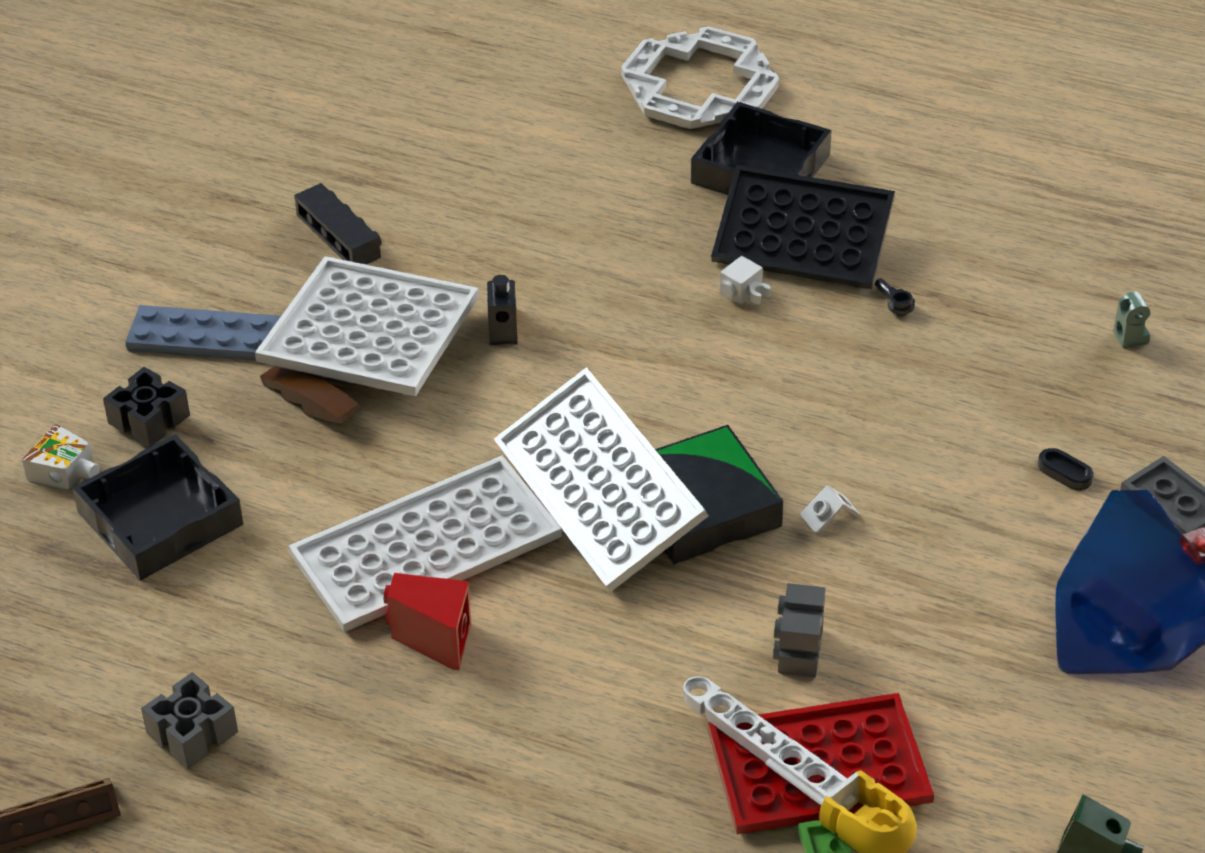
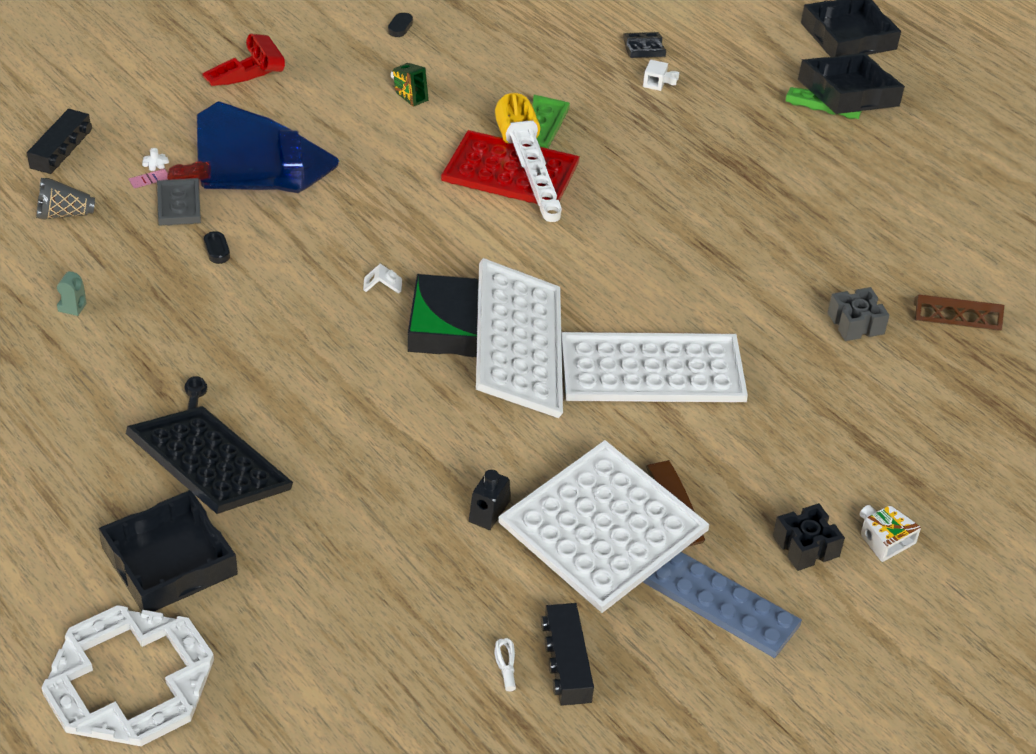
camera: 155 degrees left, 0 degrees up
black tile [72,434,244,581] -> none
red slope [383,573,472,670] -> none
white brick [720,256,771,305] -> none
dark grey brick [773,583,826,677] -> none
none -> white piece [494,638,516,692]

